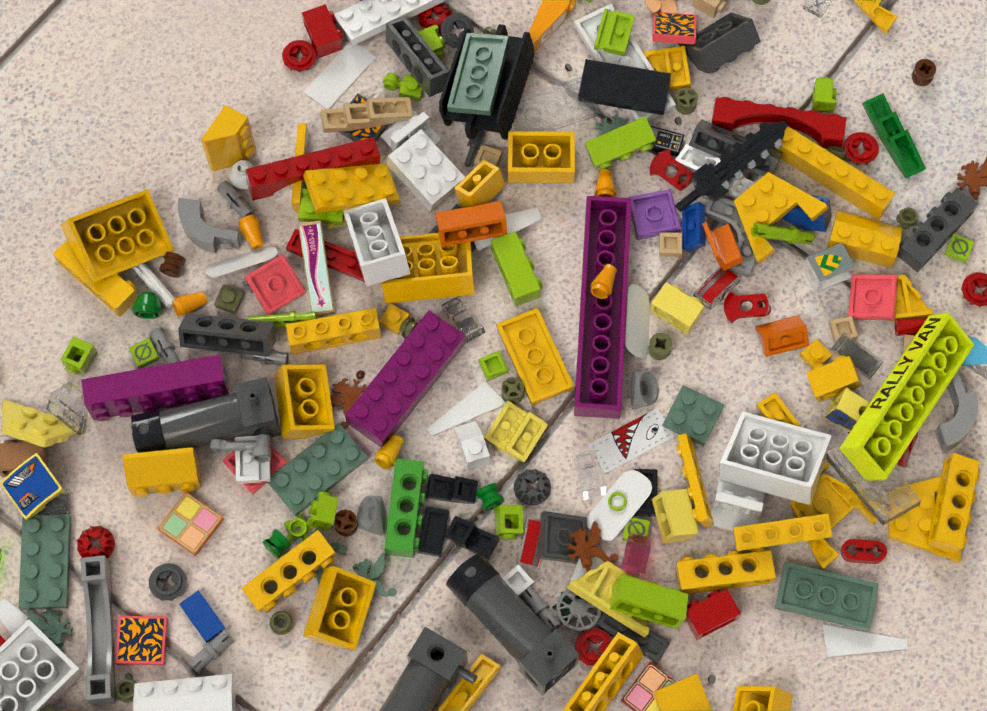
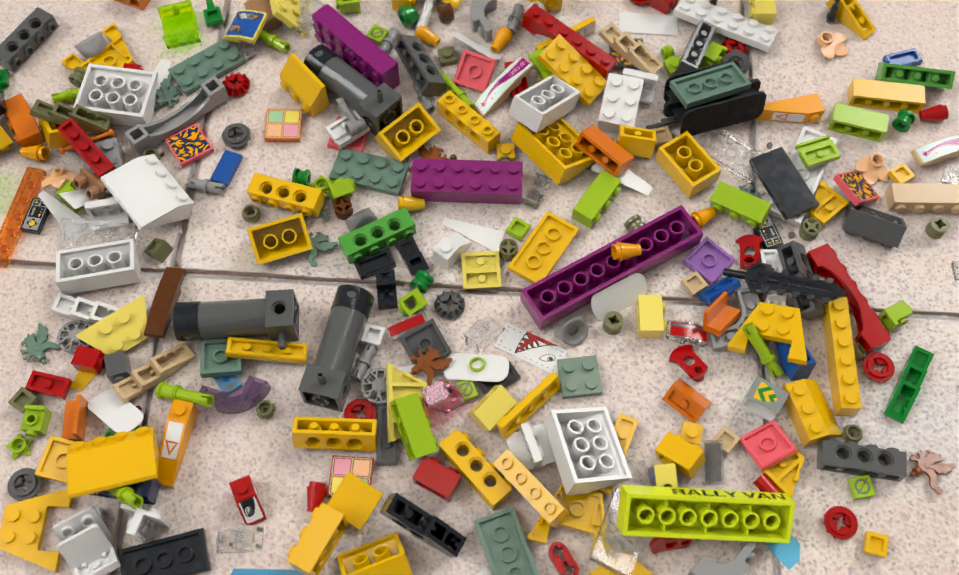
camera: 55 degrees right, 5 degrees down
none -> lime pin [258,29,290,54]
none -> black brick [379,493,467,557]
none -> olive wheel [624,214,646,231]

